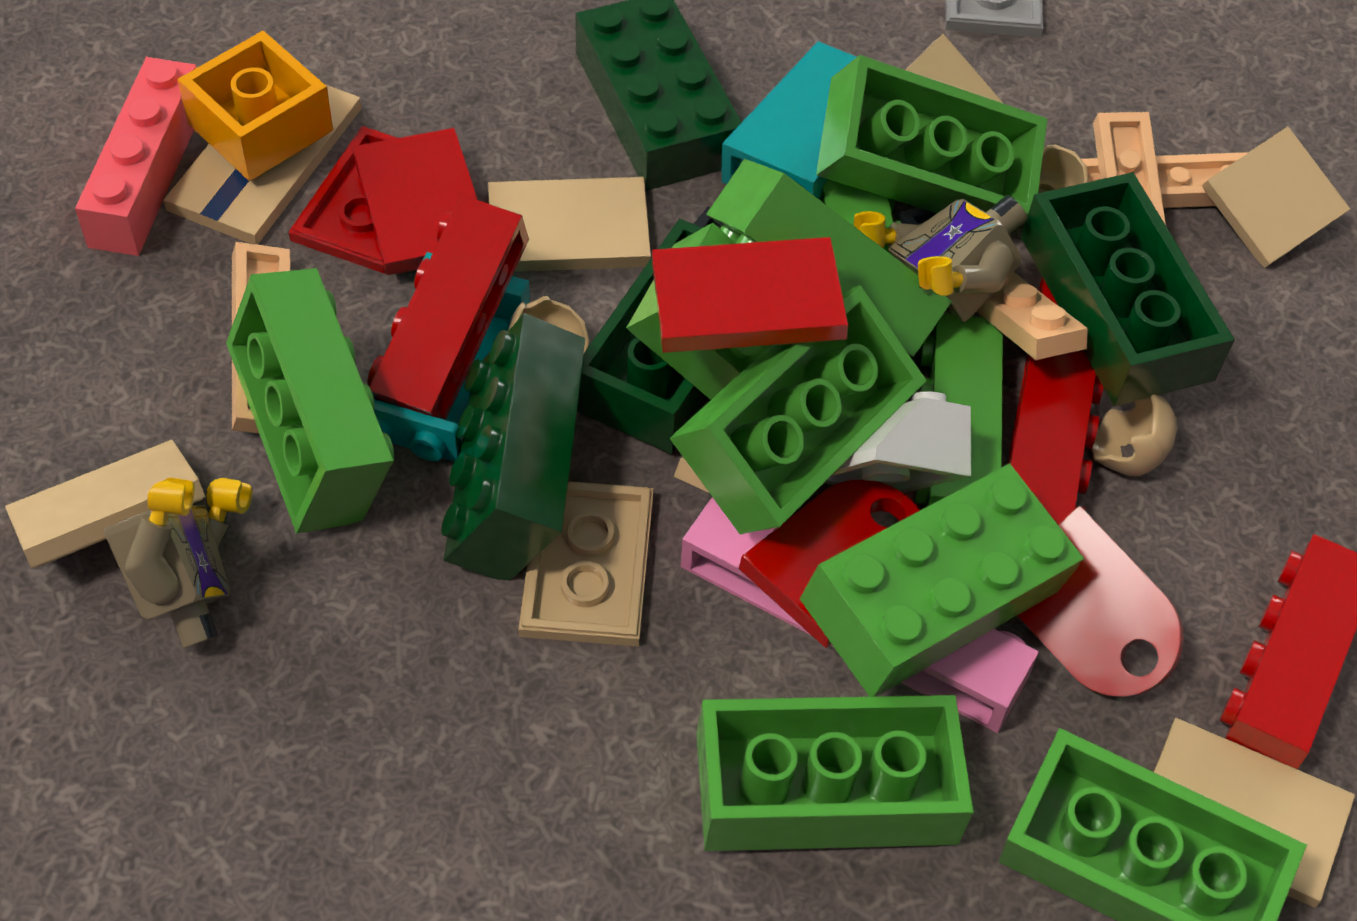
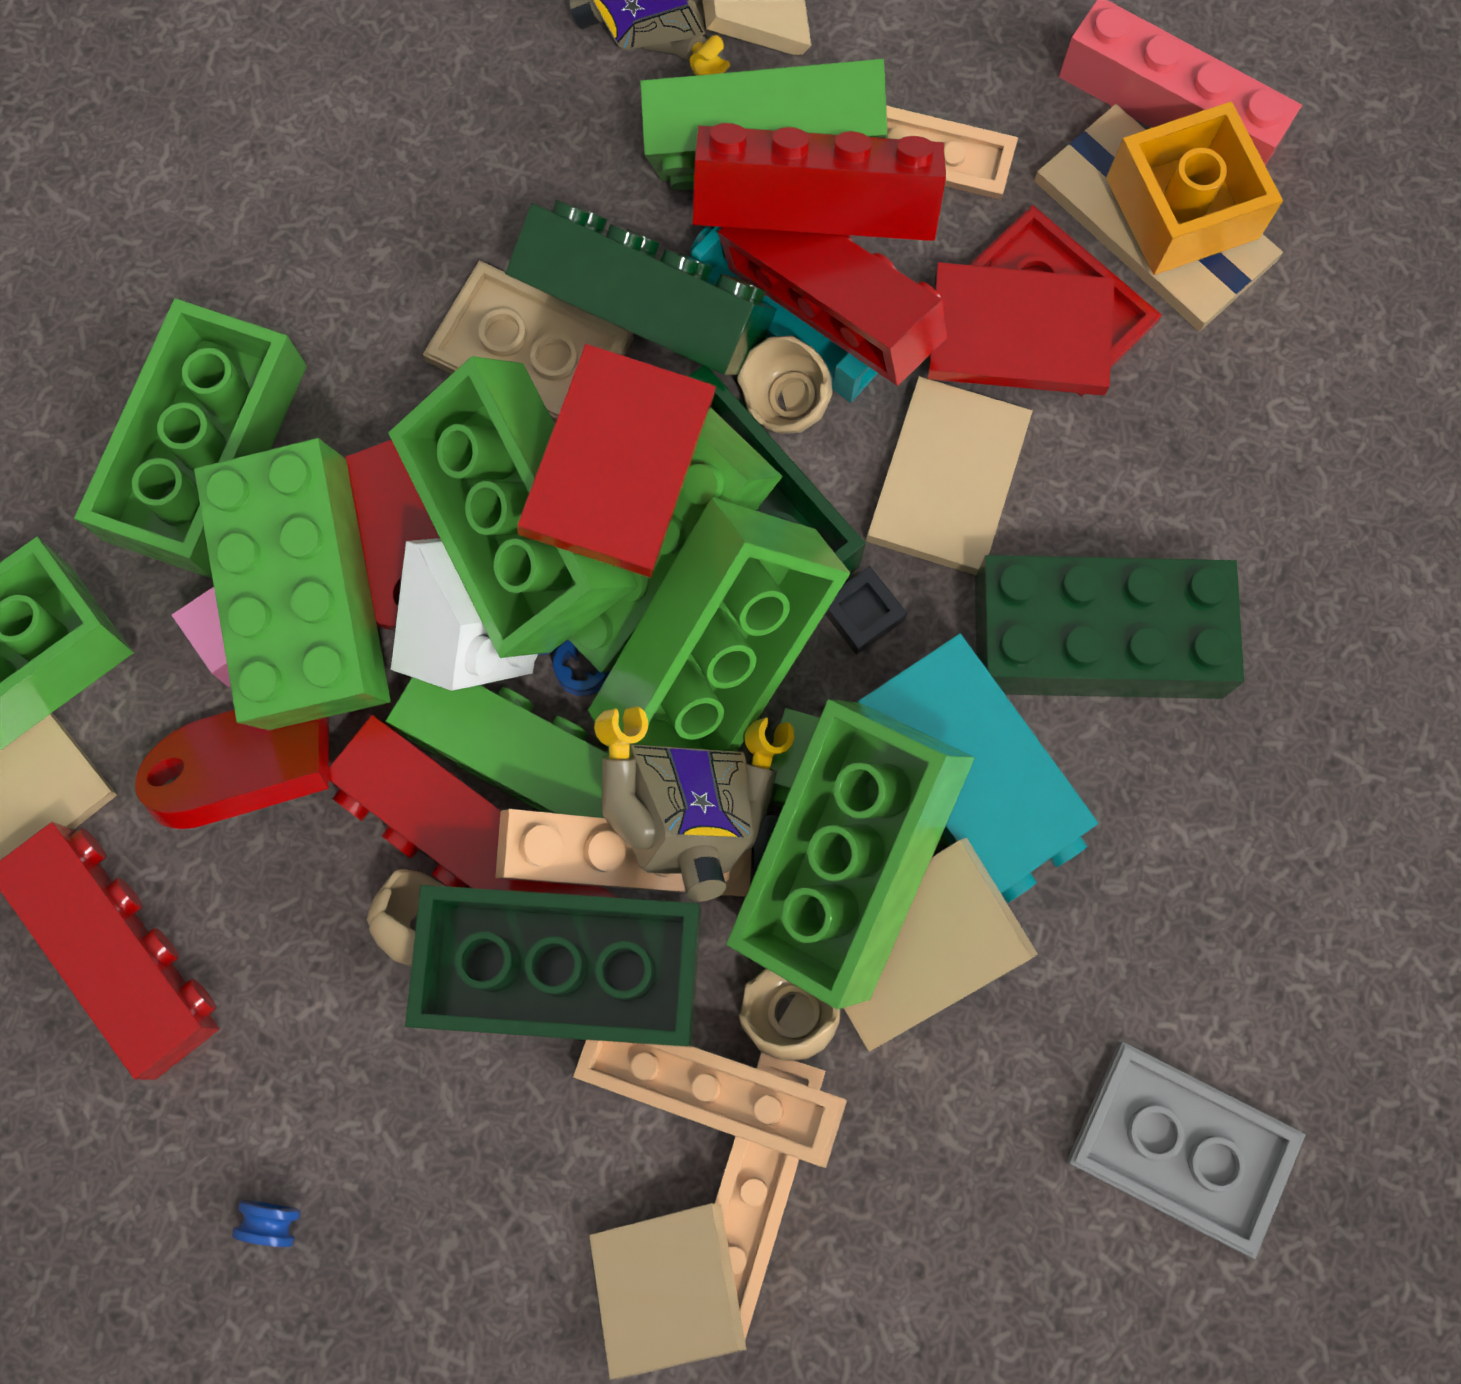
camera: 115 degrees right, 20 degrees up
none -> red brick [693,123,946,241]

